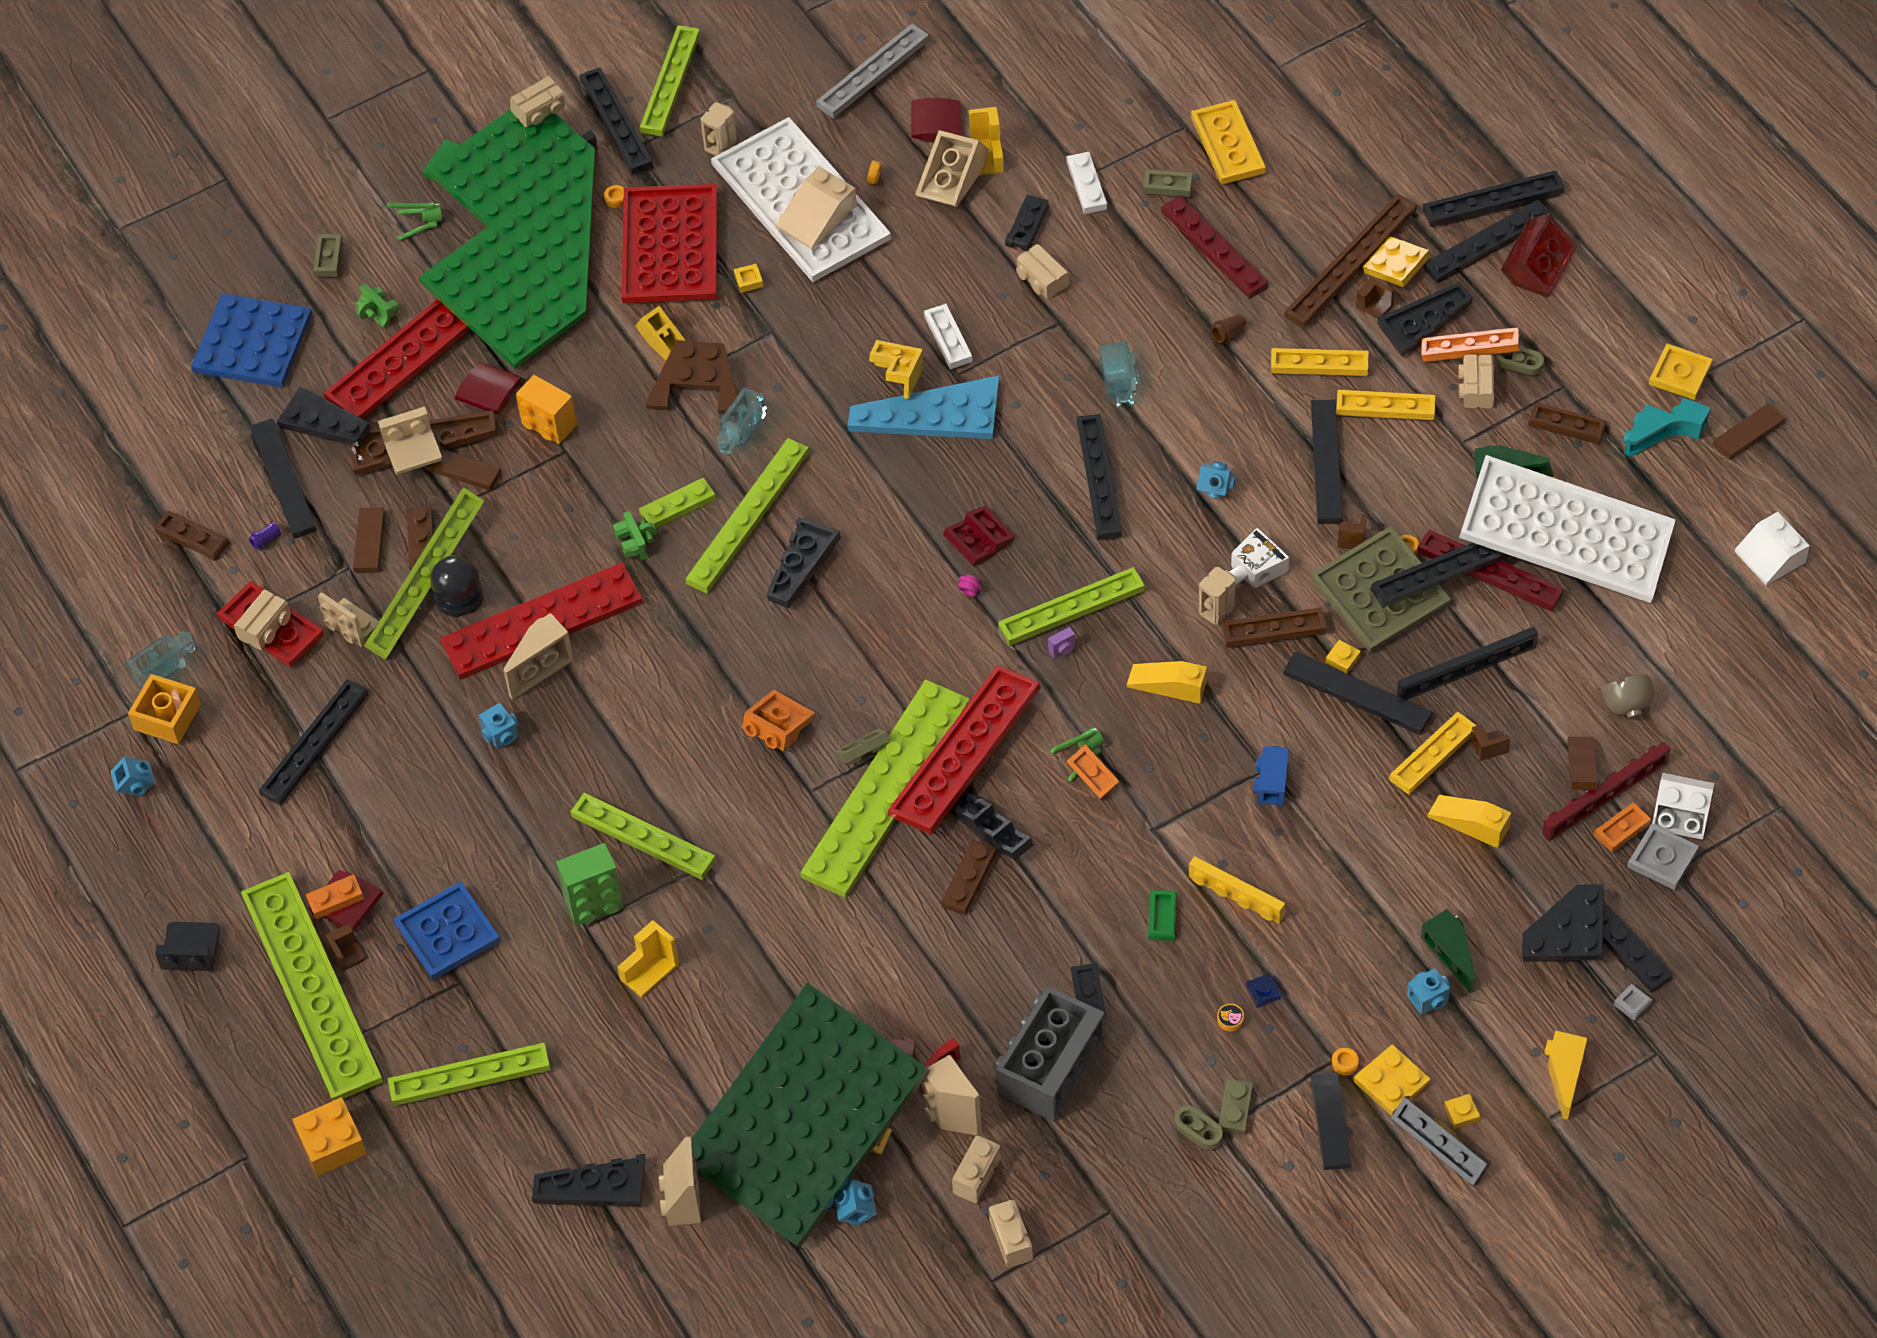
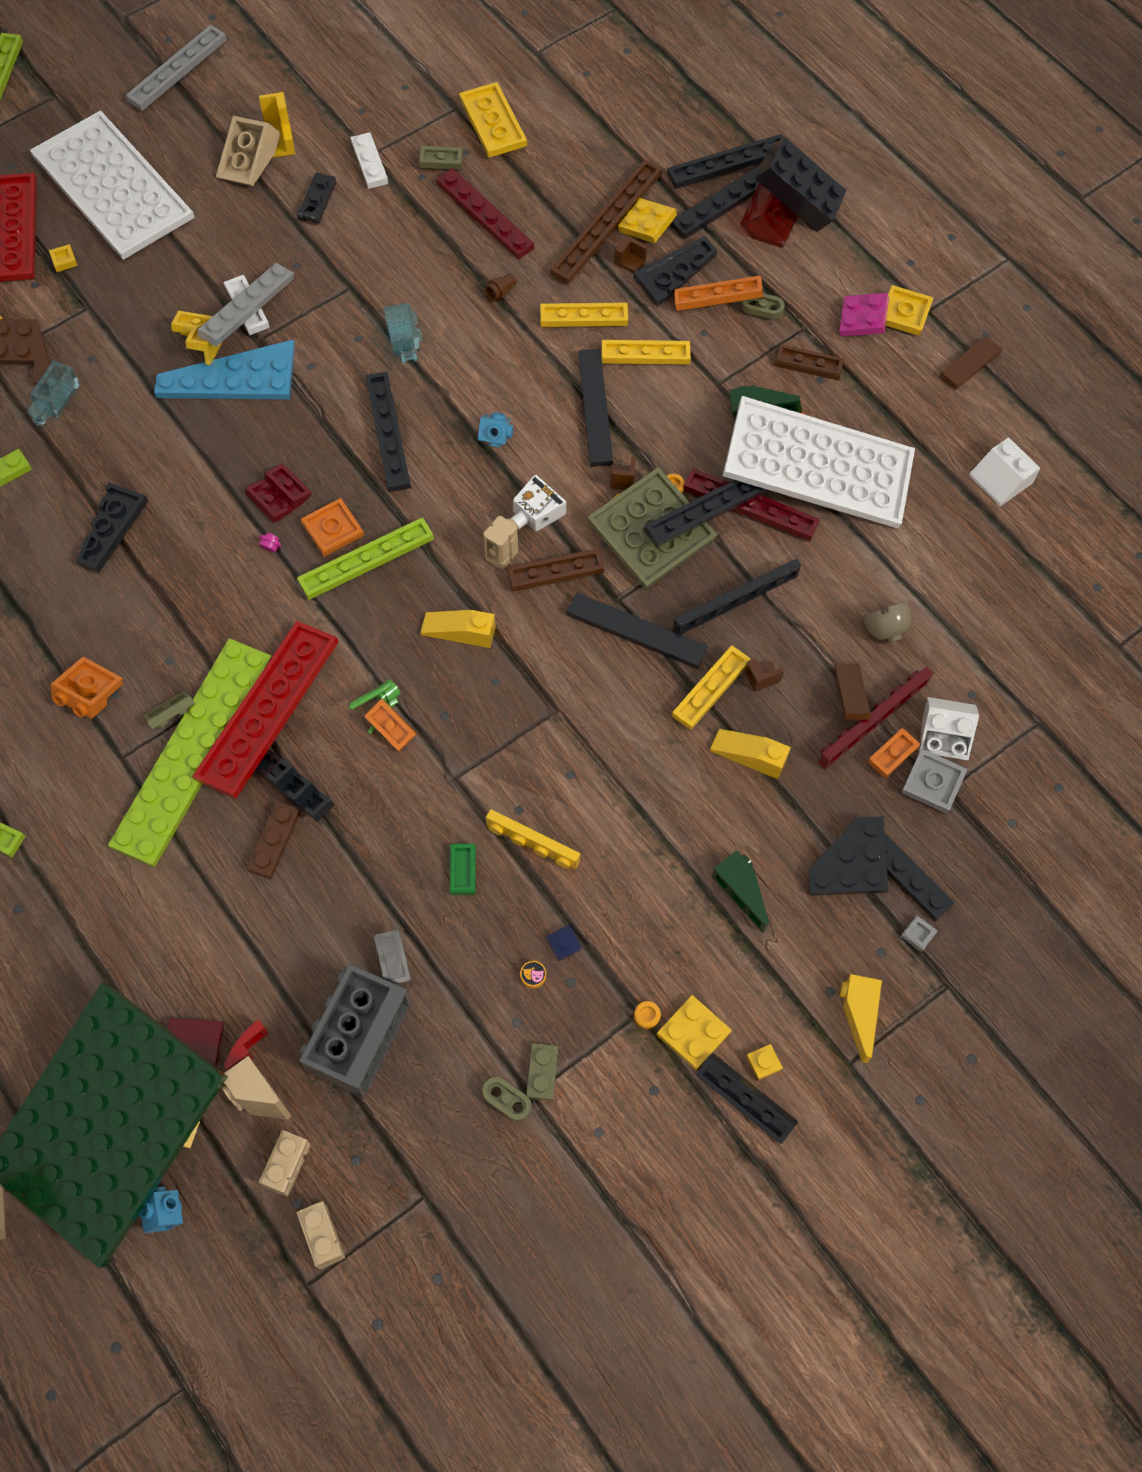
camera: 10 degrees left, 10 degrees up
lime plate [685,438,809,594] -> none
tan brick [700,102,737,156] -> none
tan slope [776,166,857,250] -> none
light orange tile [867,160,882,185] -> none
dark red slope [911,98,961,143] -> none
tan brick [1016,244,1069,300] -> none
medium lavender plate [1048,627,1075,659] -> none
blue brick [1254,746,1289,806] -> none
black slope [1311,1073,1351,1170] -> none
yellow plate [1326,640,1361,674] -> none
dark azure brick [1407,968,1450,1016] -> none
tan brick [1458,355,1494,408] -> none
teal arch [1623,397,1711,456] -> none
none -> light grey plate [198,263,294,347]
none -> orange tile [300,498,364,557]
none -> black brick [755,136,847,232]
none -> dark pink plate [839,293,889,337]

